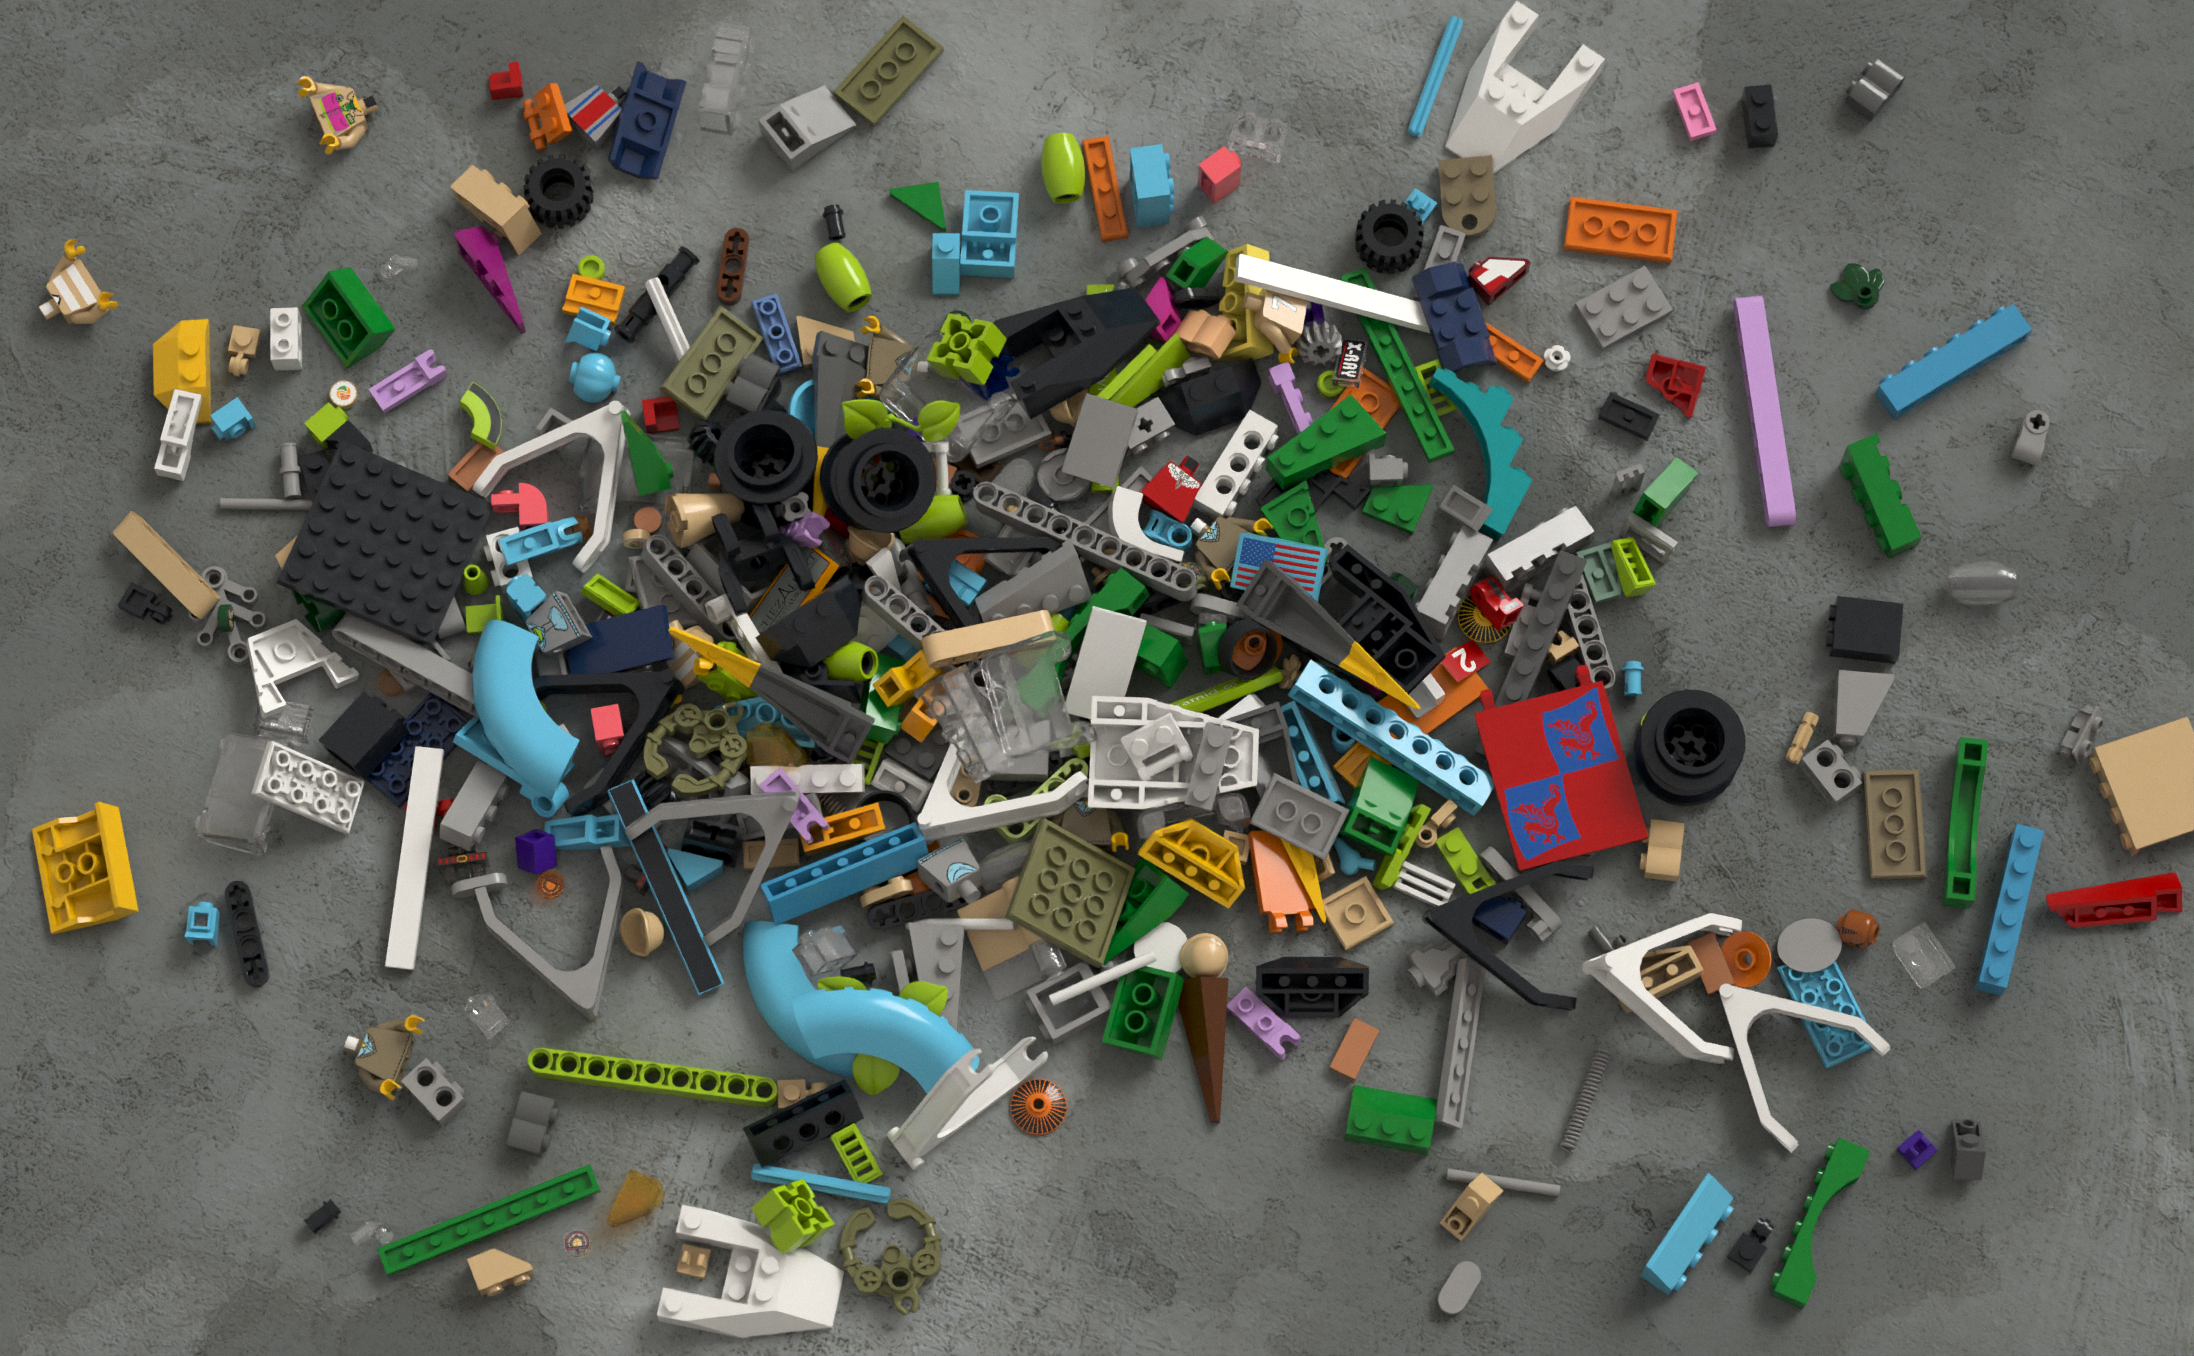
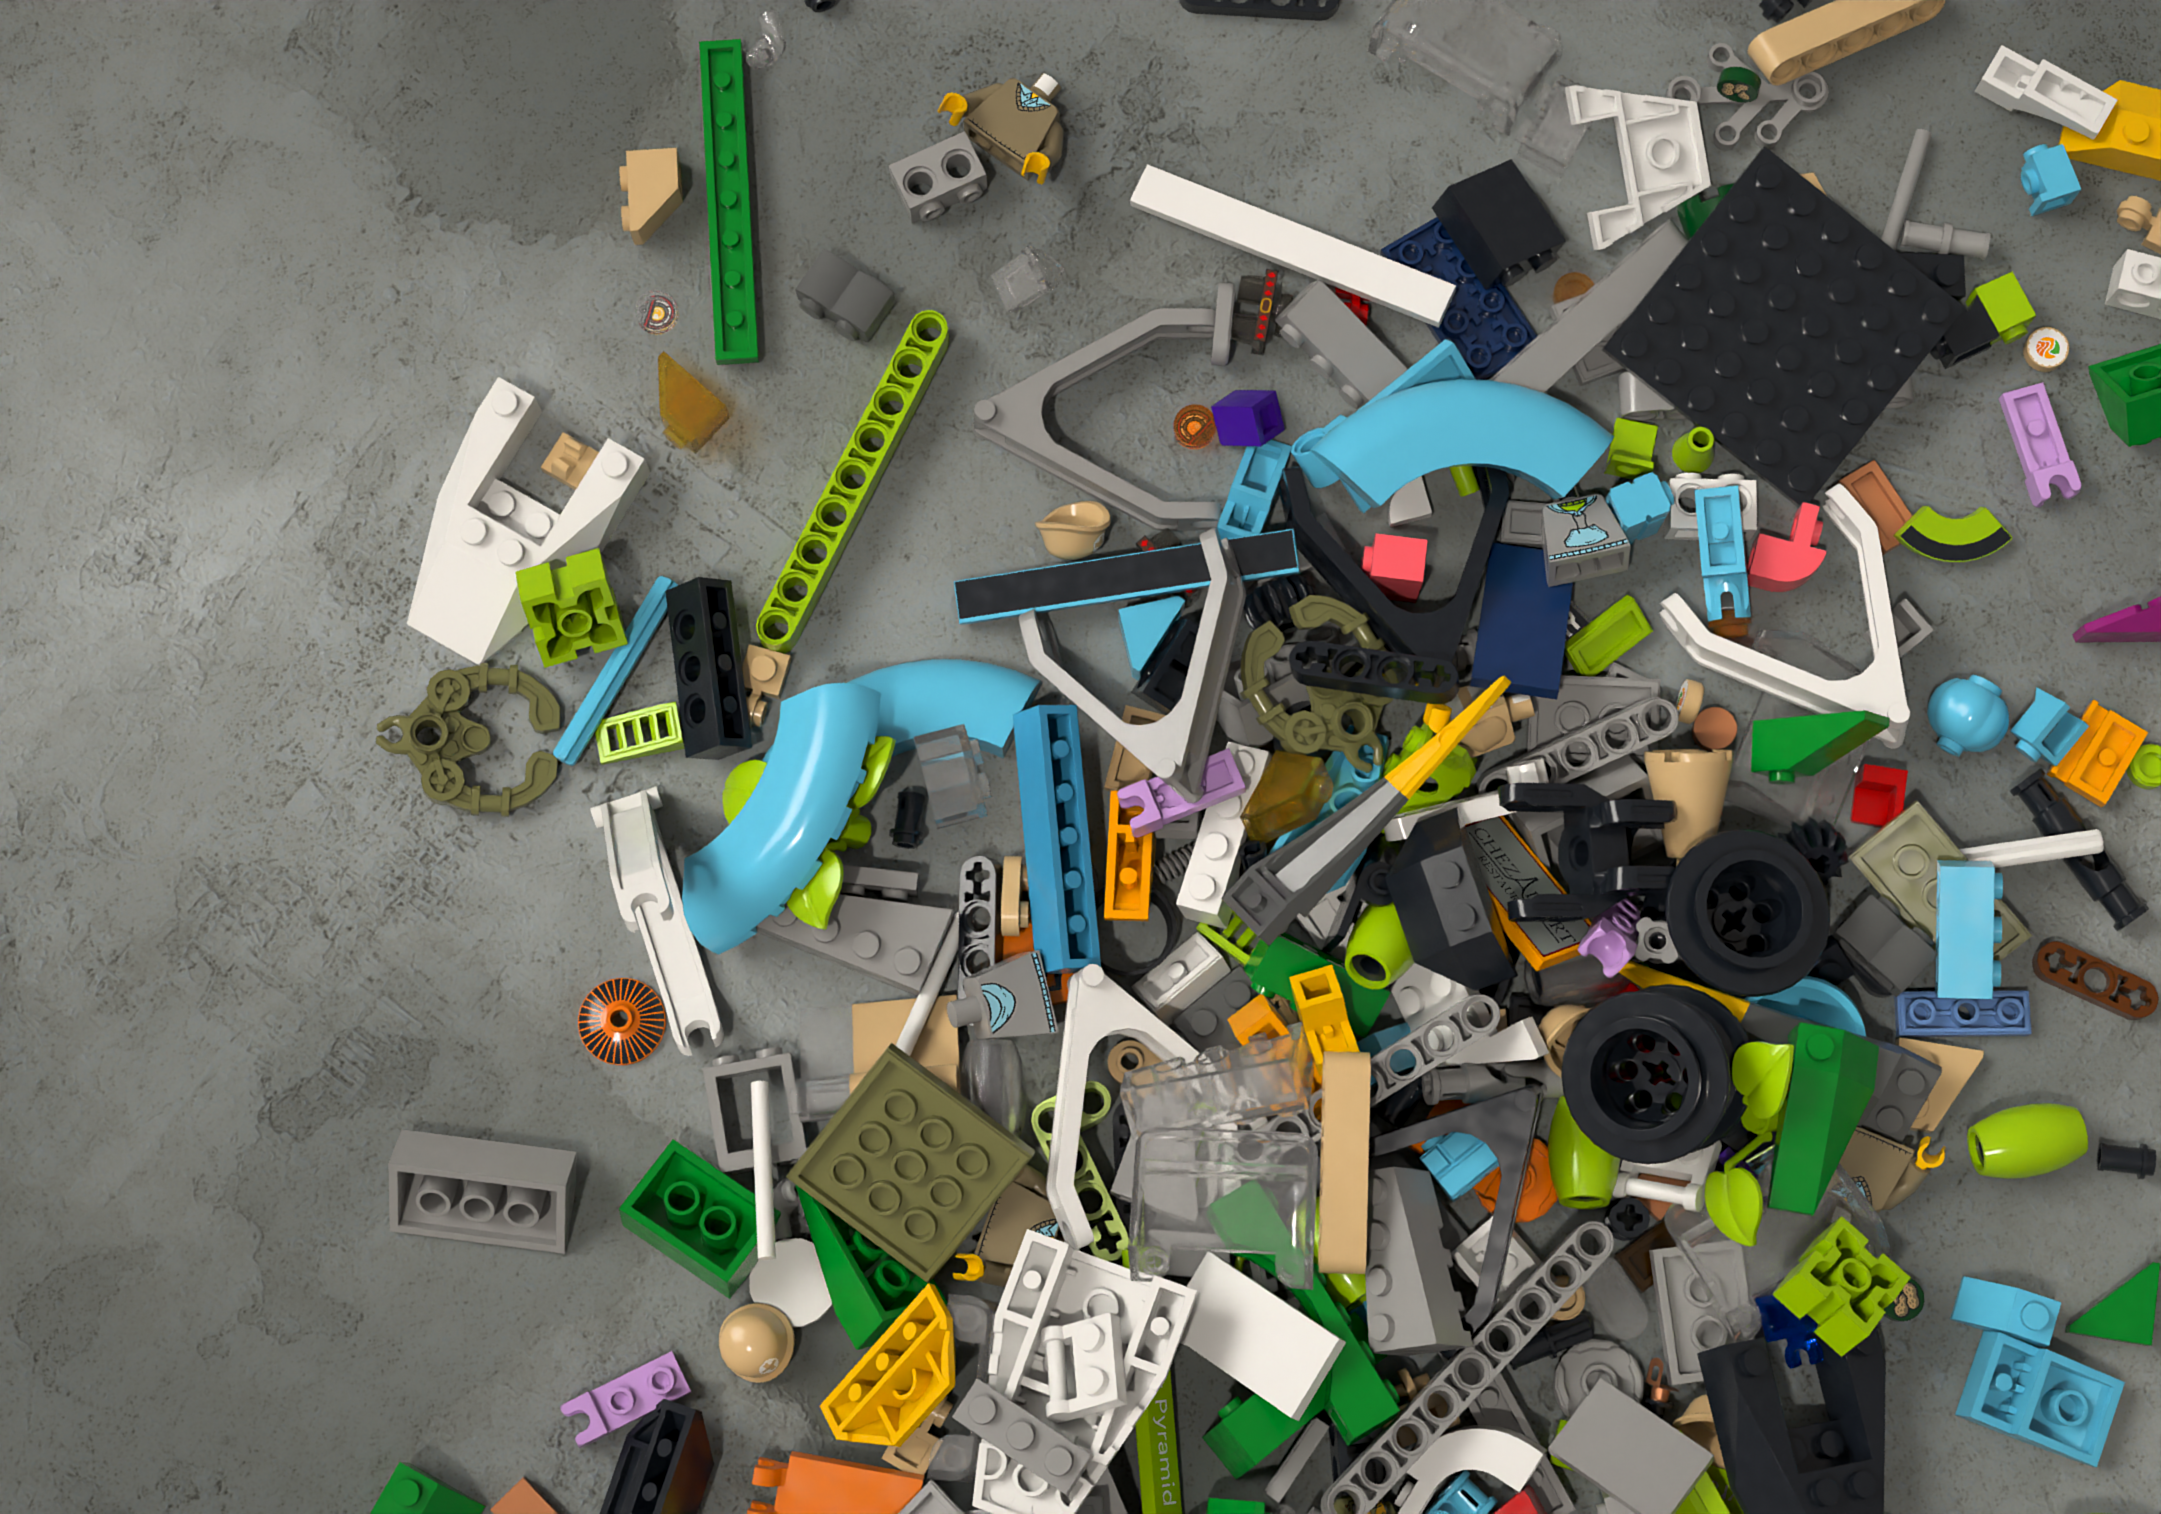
camera: 110 degrees right, 5 degrees up
white tile [251,741,365,834] -> none
reddish brown wedge [1178,976,1228,1123] -> none
none -> light grey slope [388,1129,577,1254]
none -> black beam [1289,641,1459,704]
none -> green wedge [1767,1022,1879,1216]
none -> medium azure brick [1935,860,2003,999]

